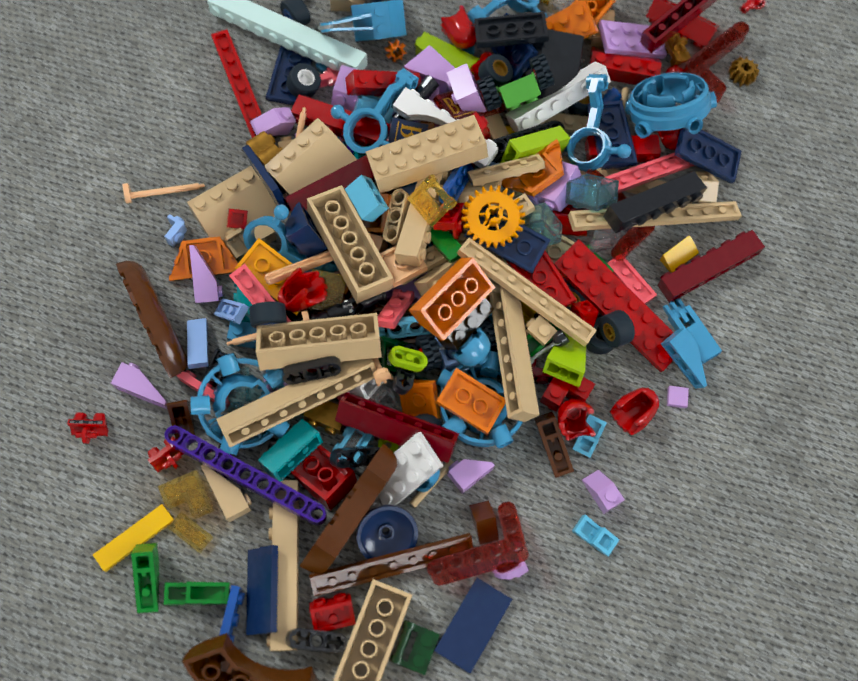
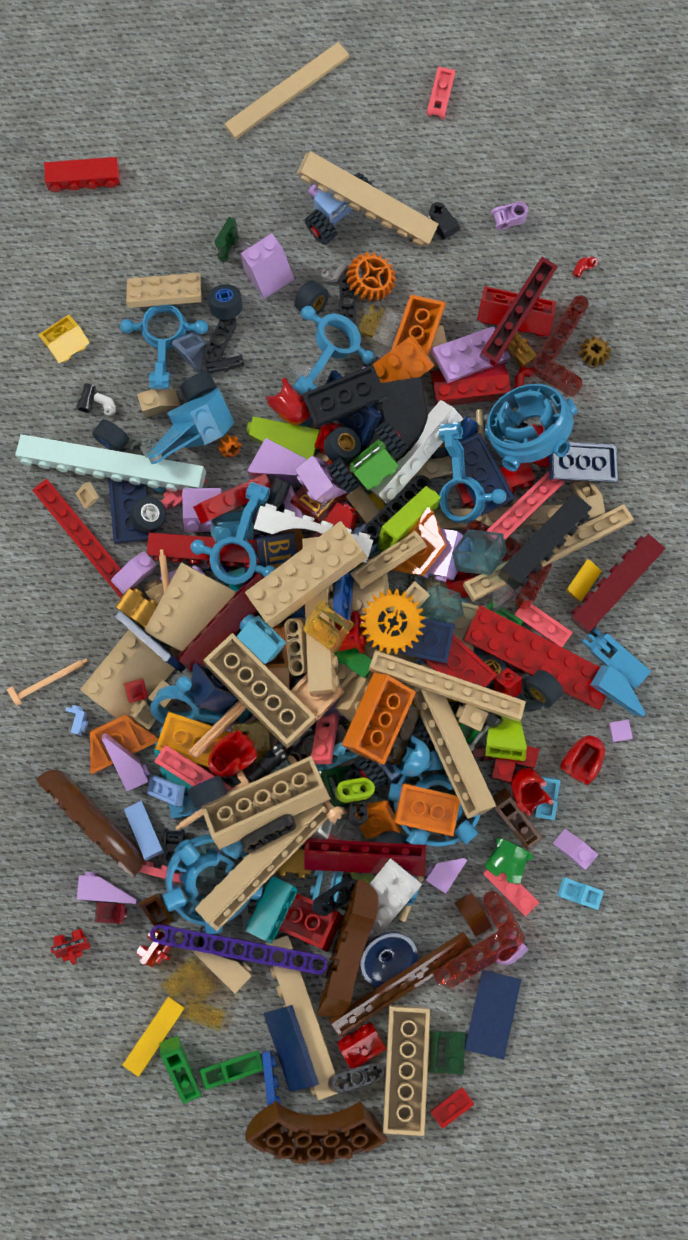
camera: 10 degrees left, 10 degrees up
none -> tan plate [75,482,99,509]
none -> dark red bracket [95,902,127,924]
none -> coral plate [483,869,539,917]
none -> green piece [485,838,534,884]

